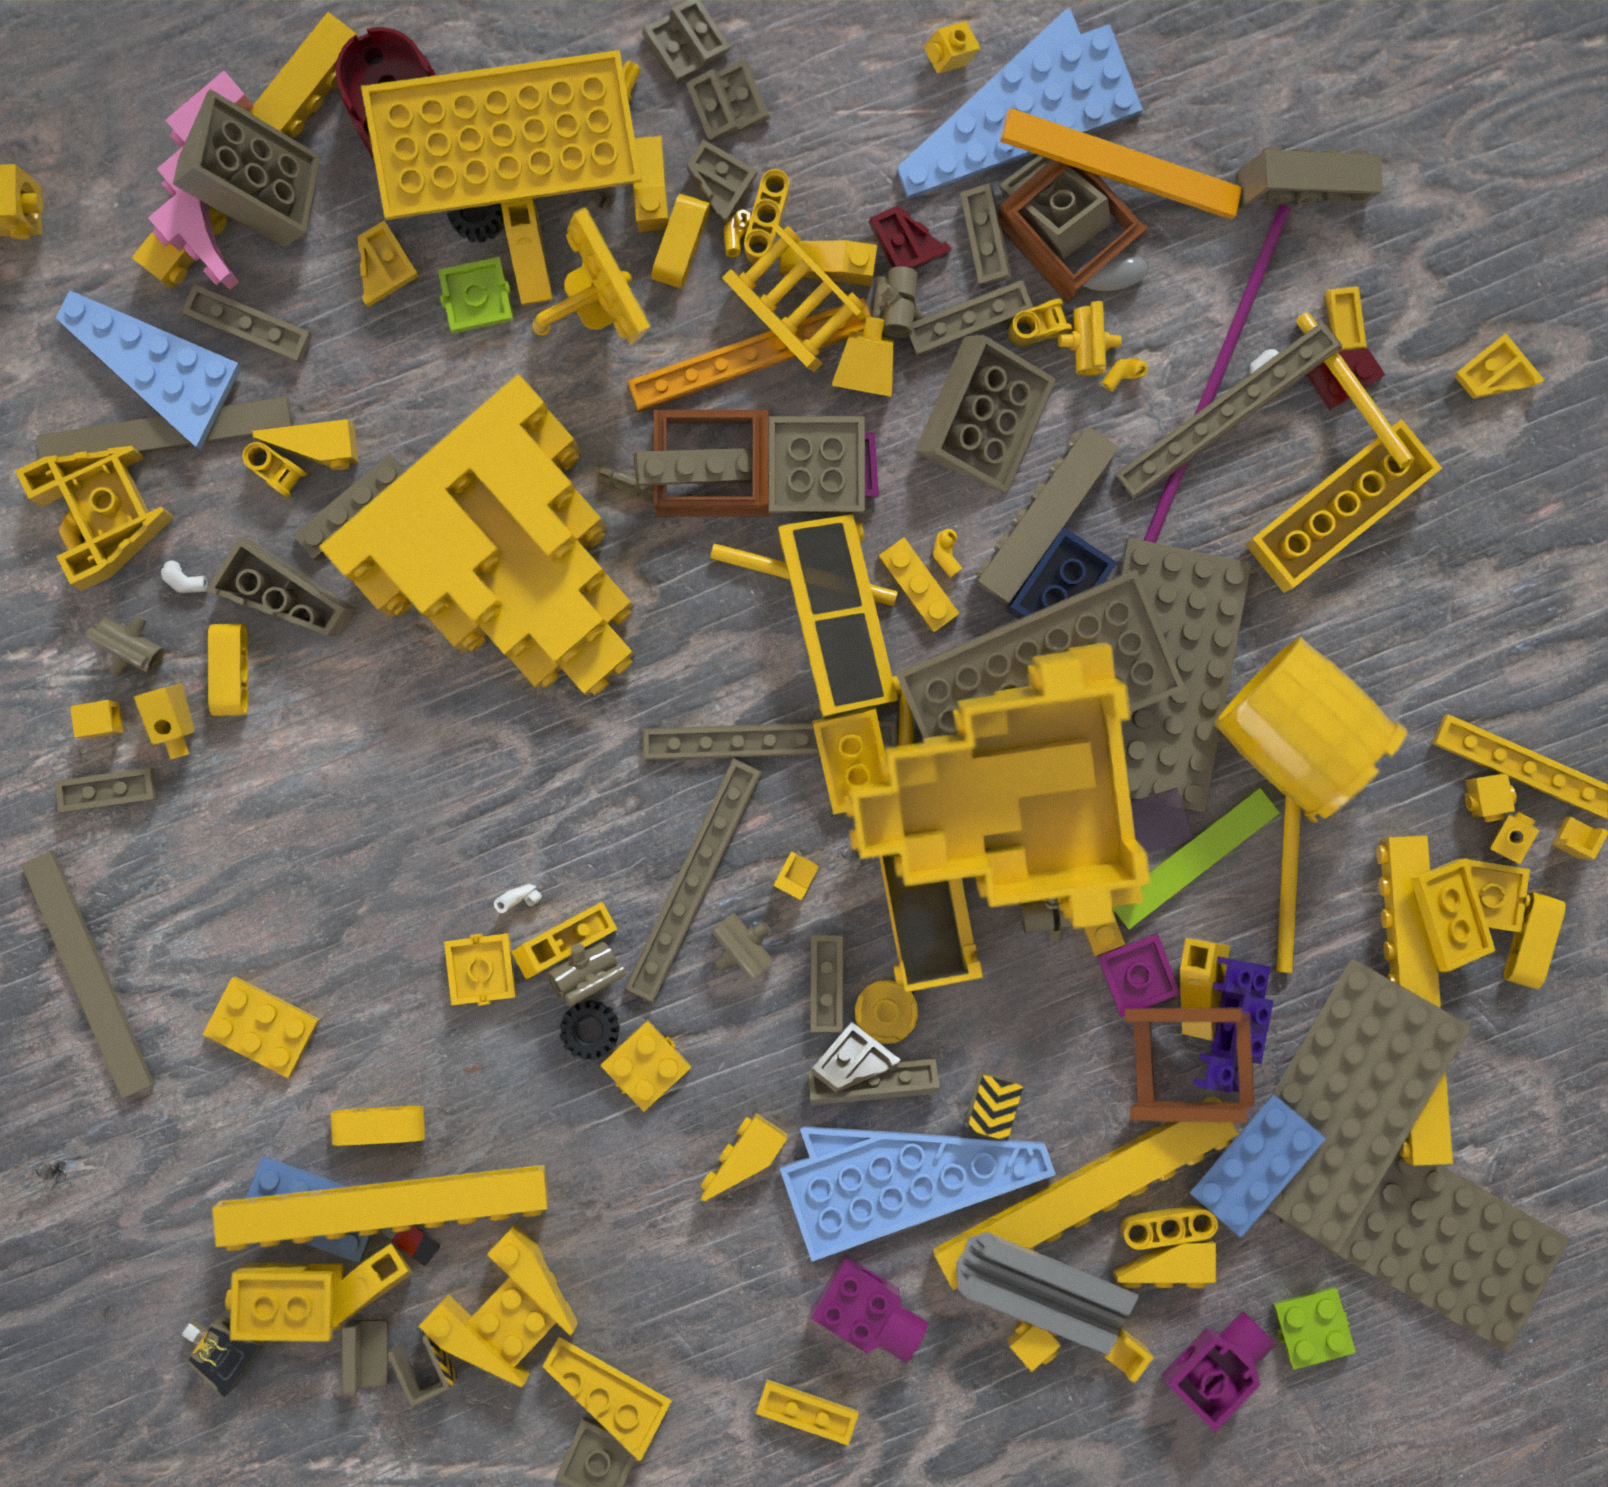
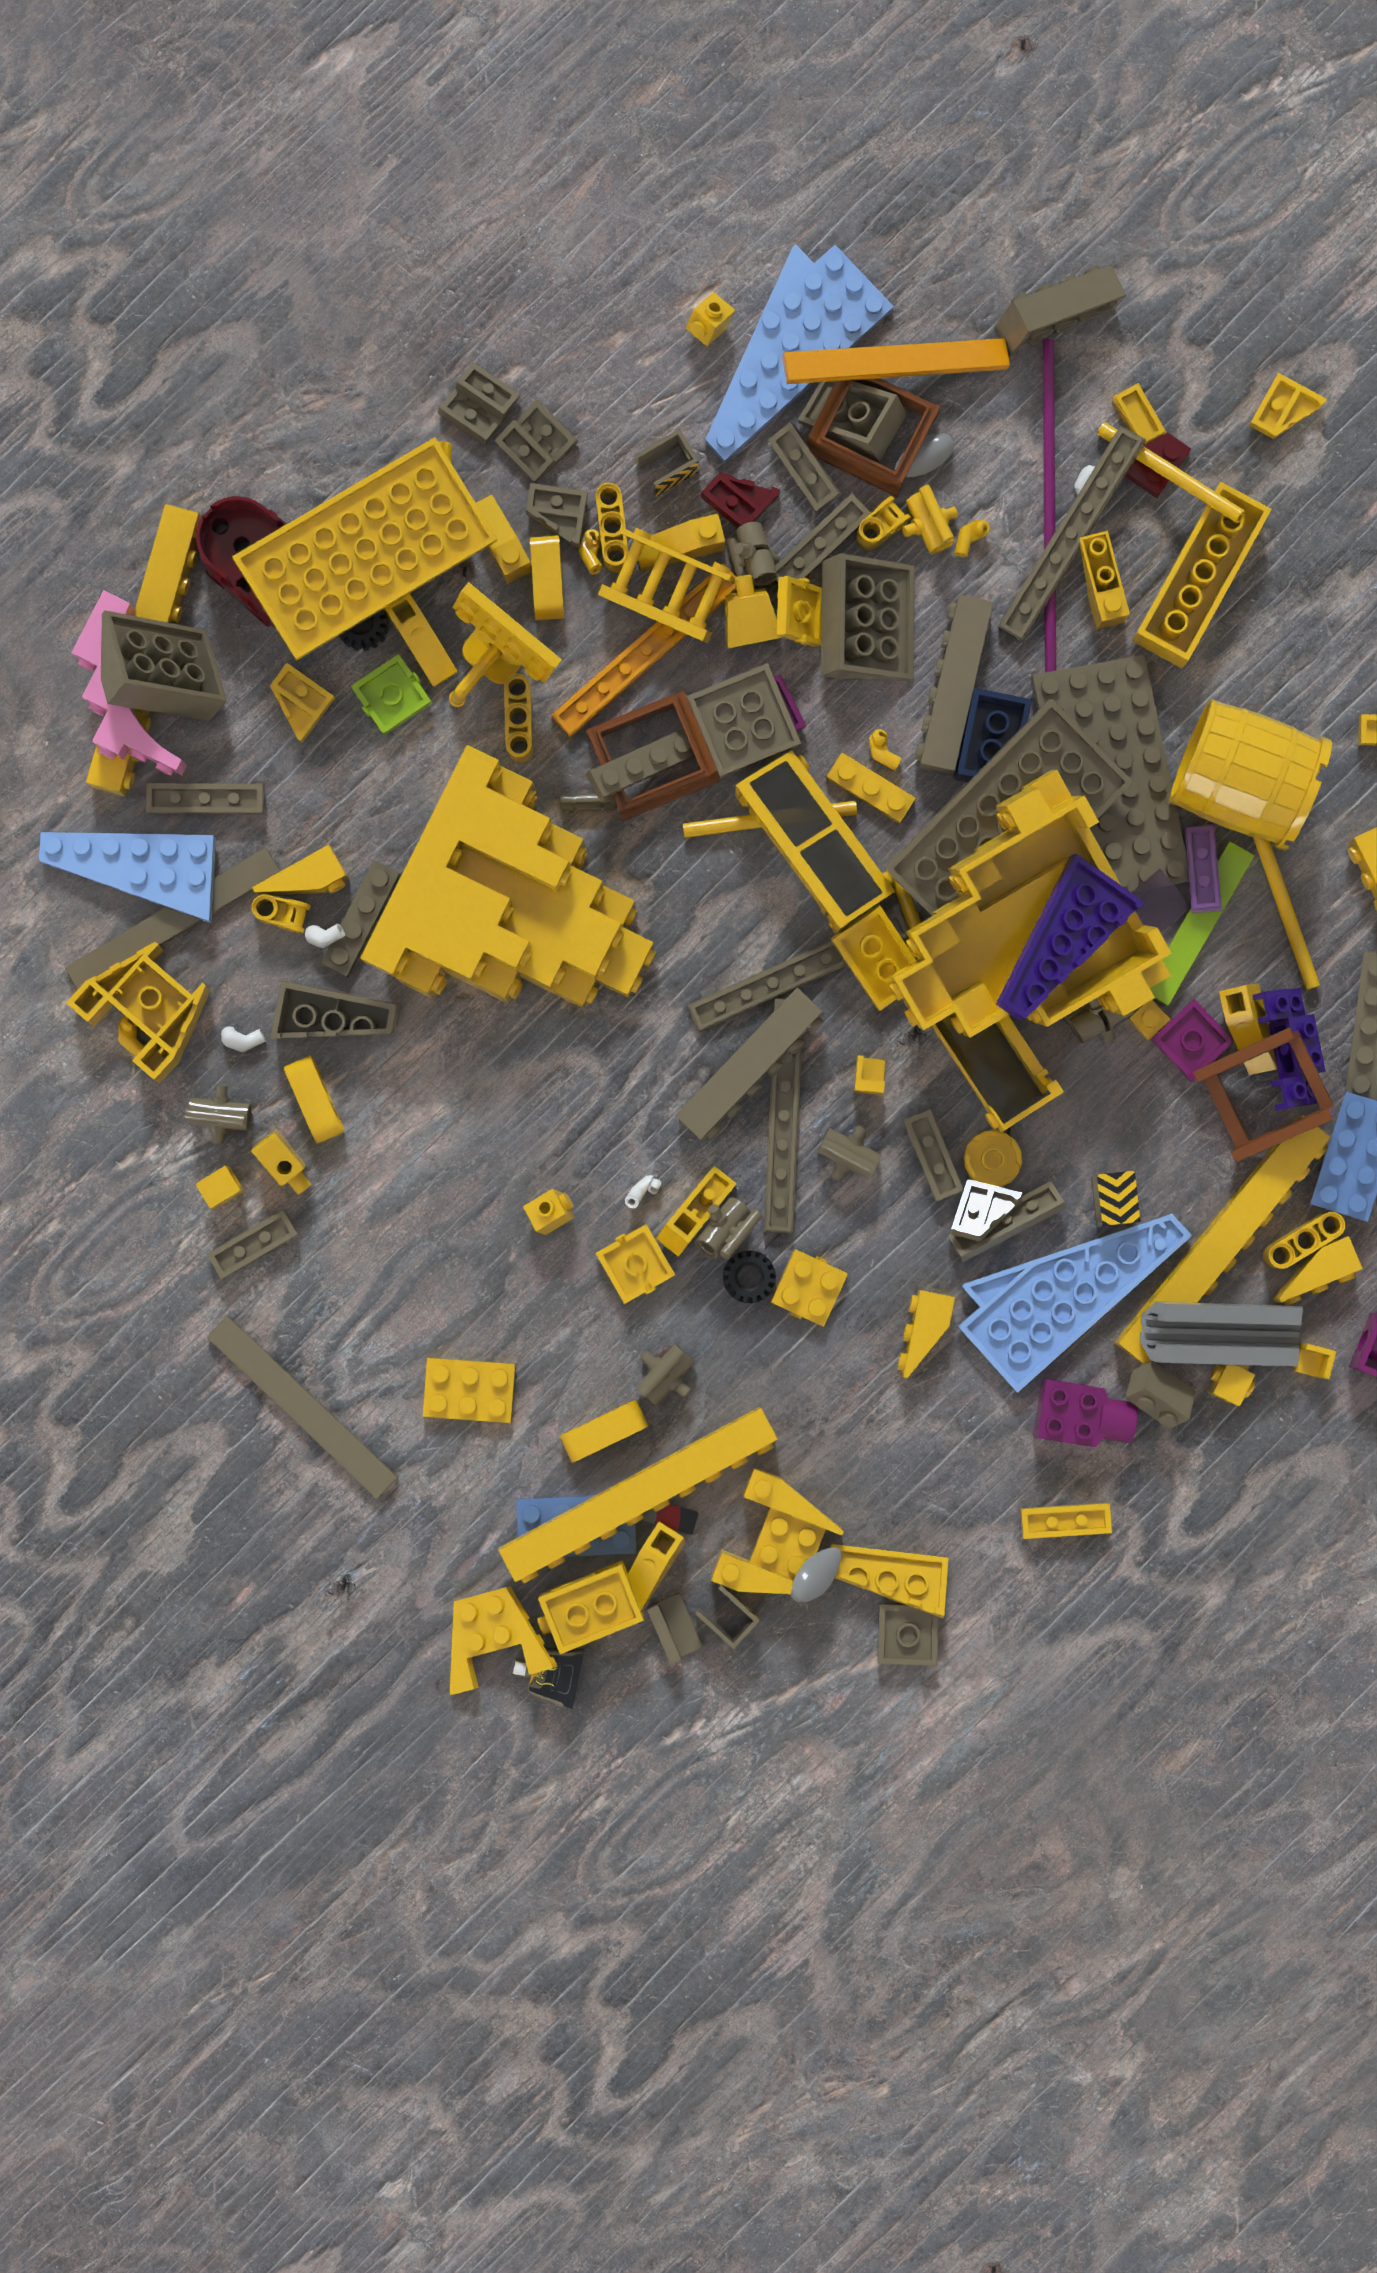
camera: 25 degrees left, 0 degrees up
none -> white arm [305,924,345,948]
none -> yellow wing [450,1586,557,1695]
none -> yellow beam [504,674,534,763]
none -> yellow brick [523,1189,575,1235]
none -> dark tan piece [636,429,699,497]
none -> dark tan pin [636,1343,695,1406]
none -> dark tan brick [675,987,825,1141]
none -> yellow plate [776,576,822,647]
none -> light grey arm [791,1547,841,1602]
none -> dark purple wing [996,853,1145,1021]
none -> yellow slope [1079,530,1130,630]
none -> dark tan brick [1126,1361,1196,1429]
none -> medium lavender tile [1185,824,1222,914]

